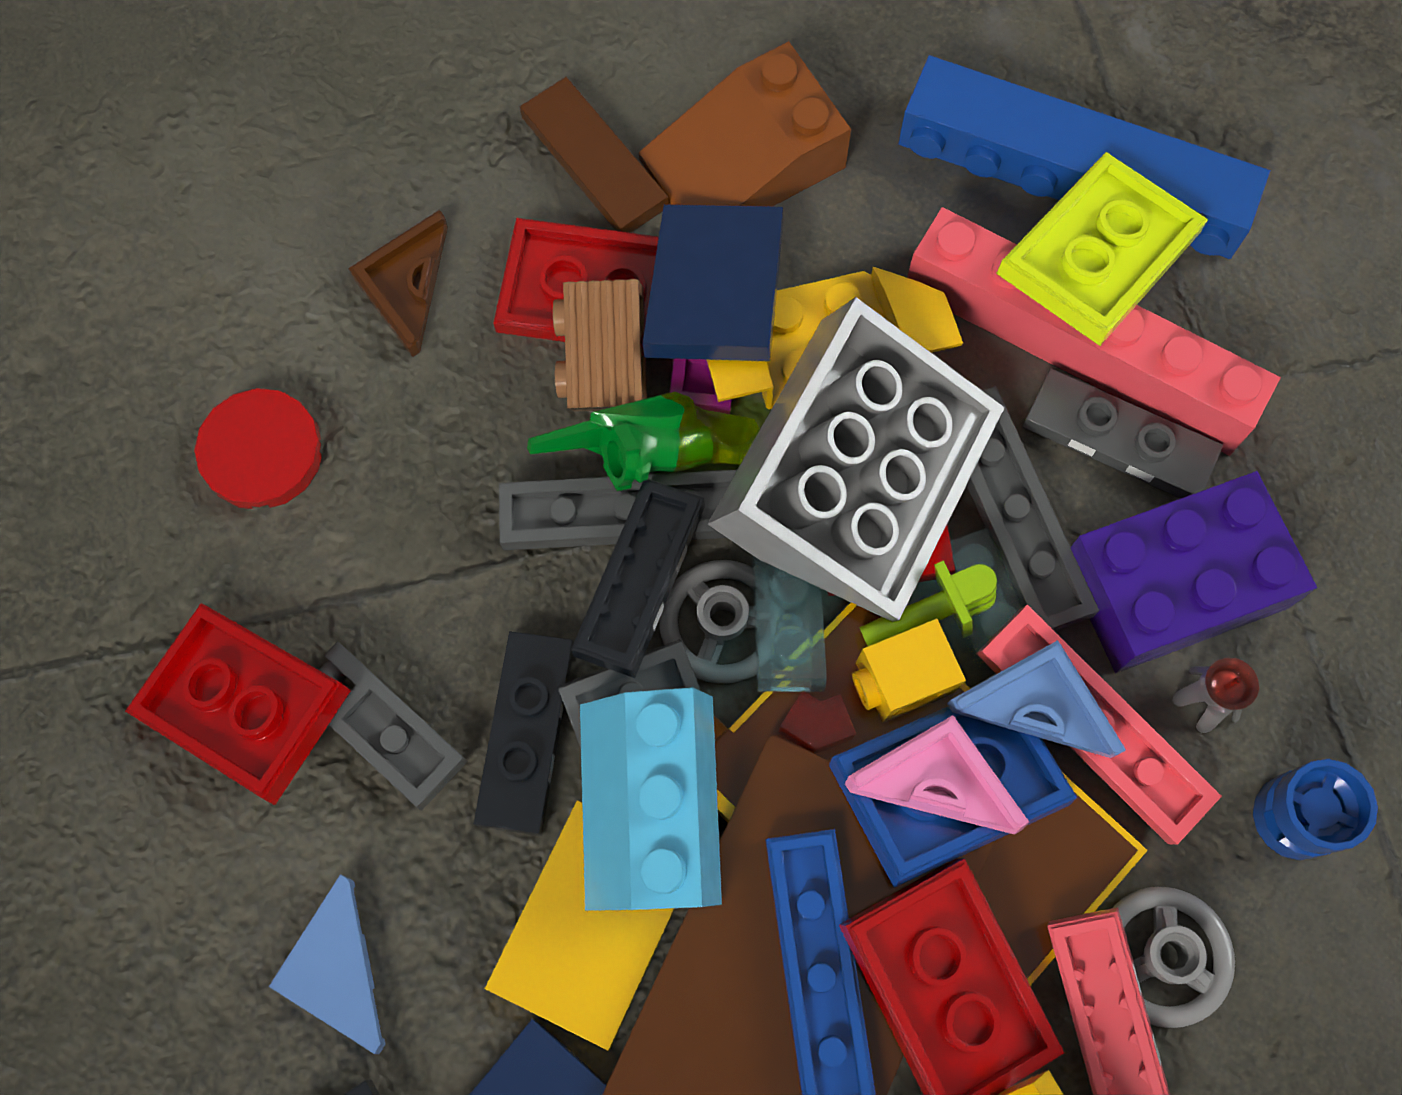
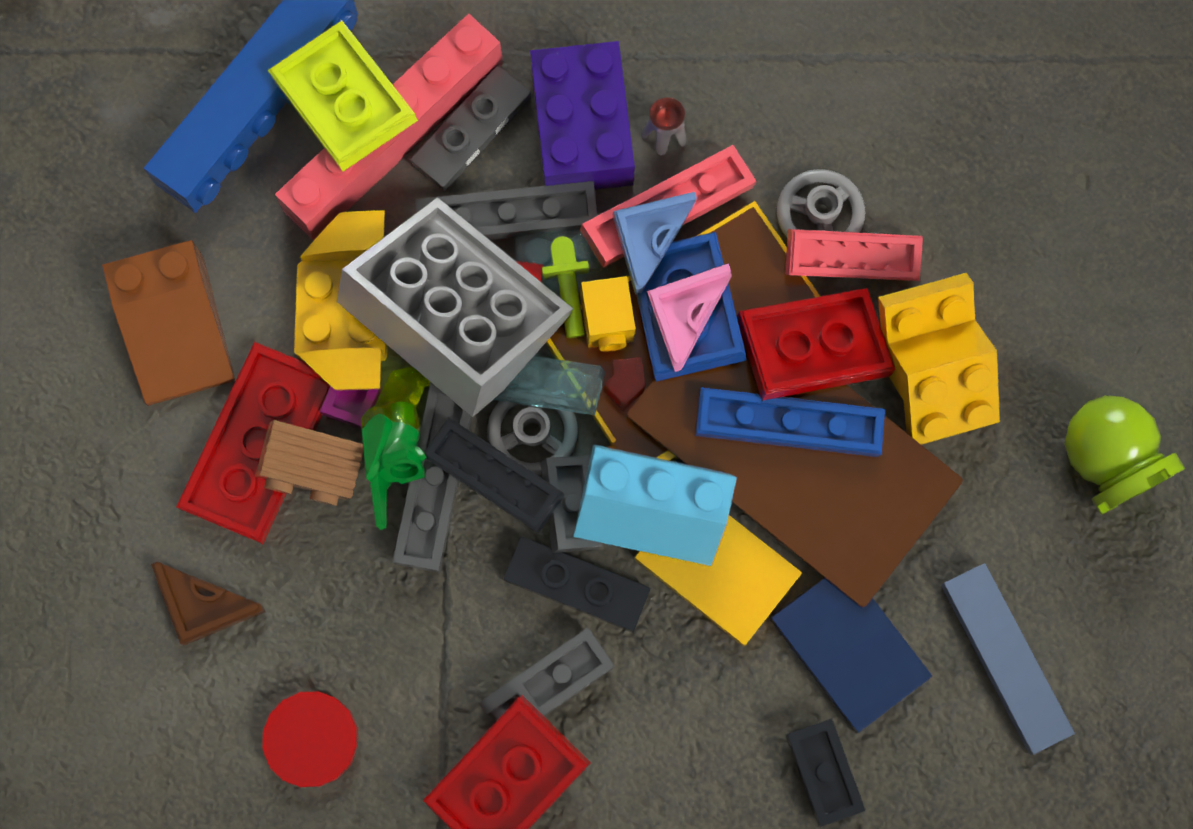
camera: 80 degrees left, 5 degrees up
medium blue tile [269,874,385,1054] -> none
reddish brown tile [519,77,669,233] -> none
dark blue tile [643,205,784,361] -> none
blue wheel [1253,759,1378,860] -> none

